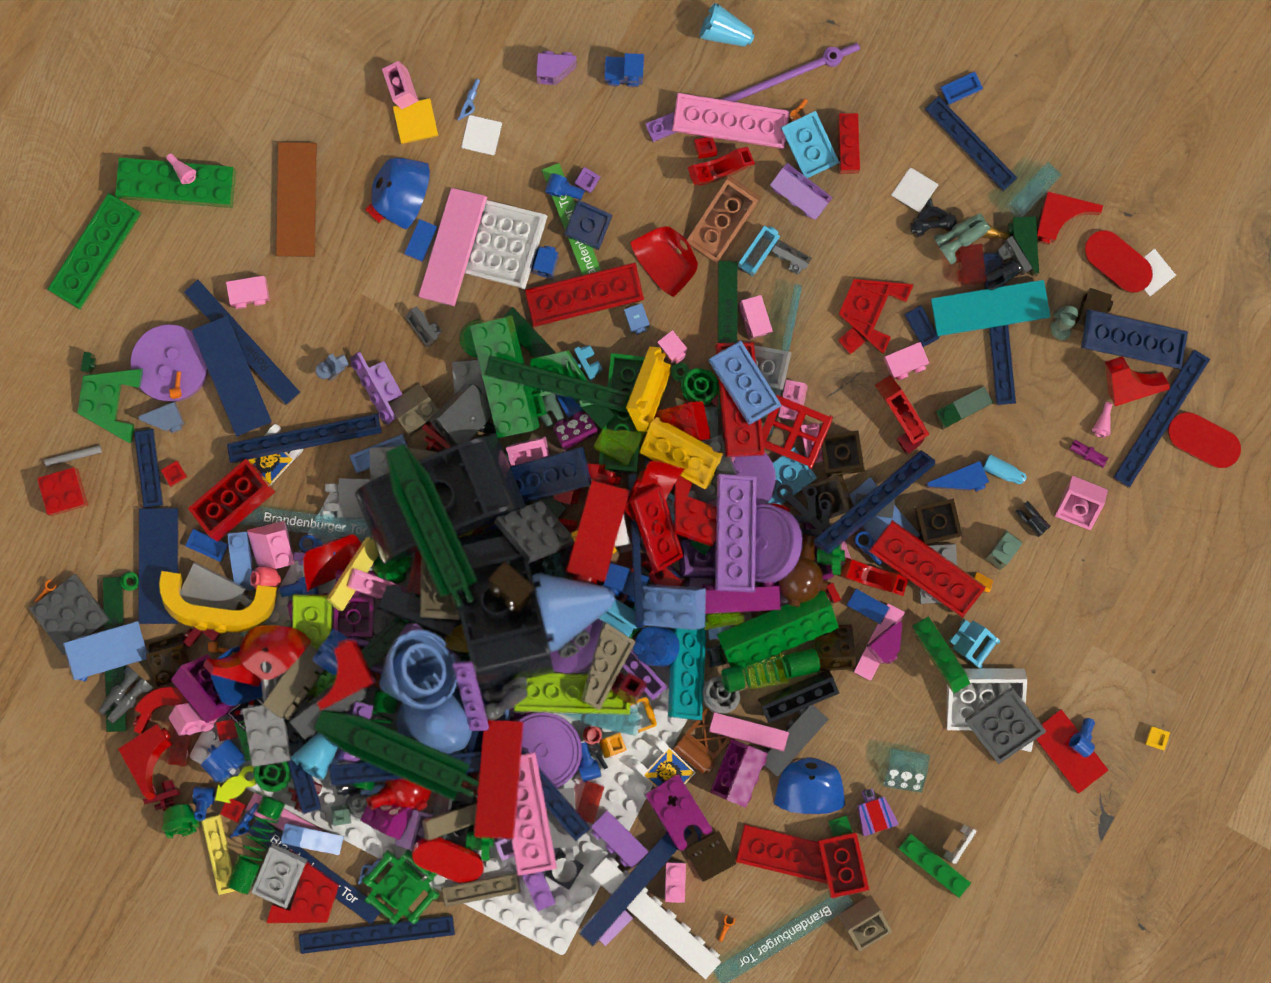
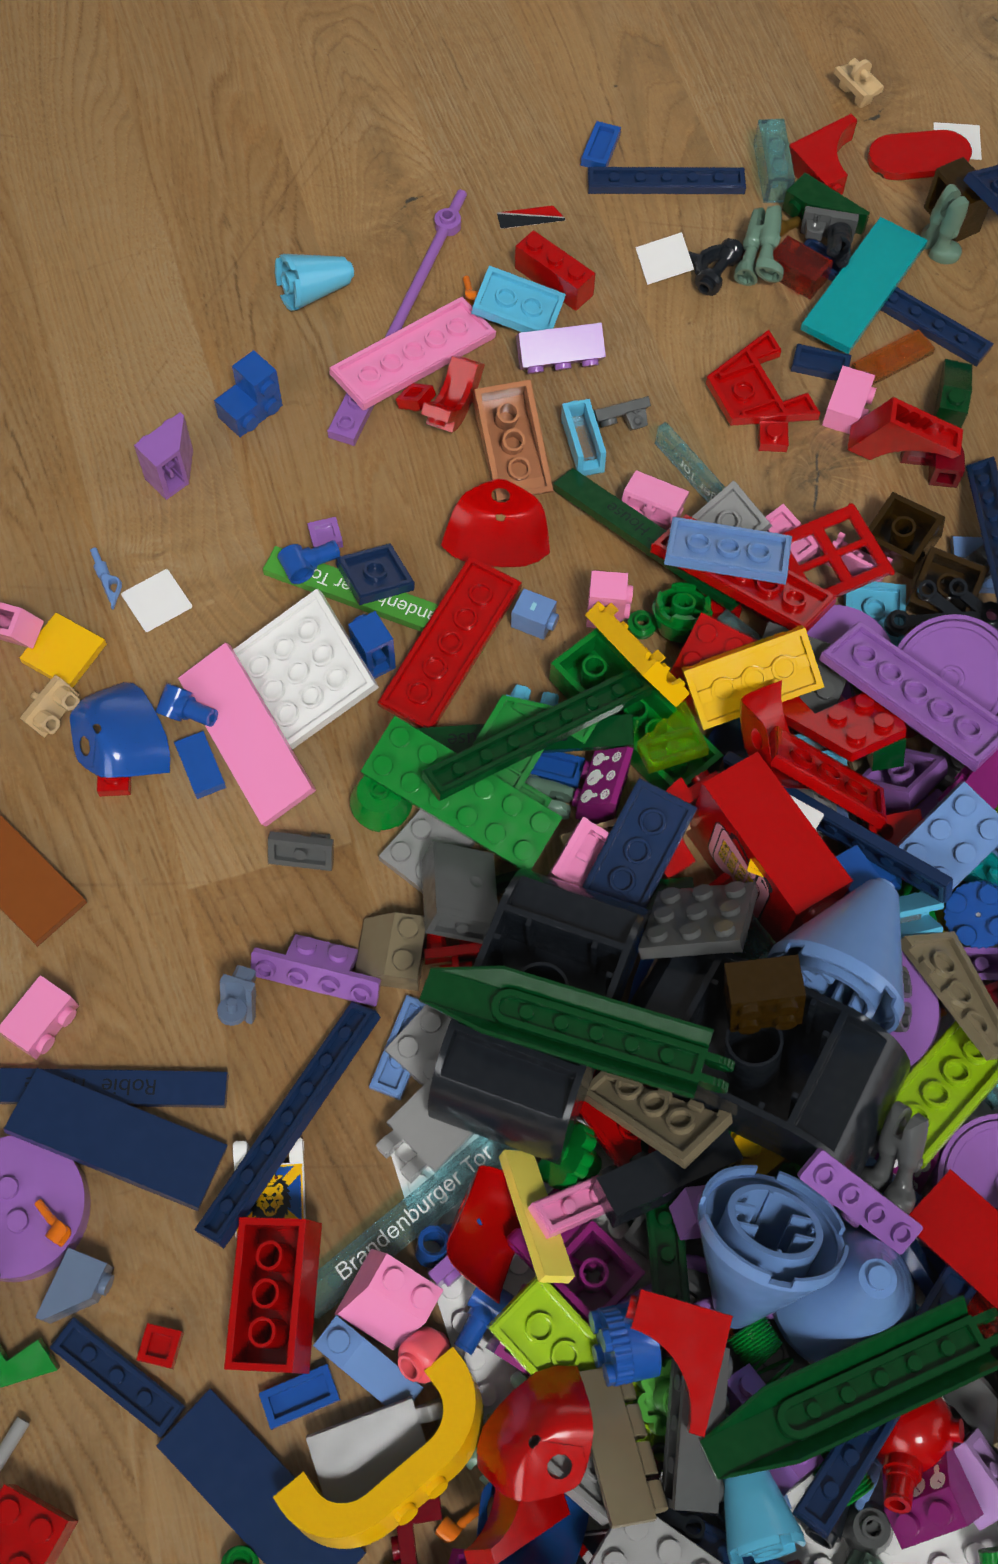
camera: 40 degrees left, 20 degrees down
none -> tan hips [20,675,80,738]
none -> blue pin [155,683,218,727]
none -> sticker [497,206,565,229]
none -> tan hips [834,58,884,108]
none -> clear orange tile [851,329,935,386]

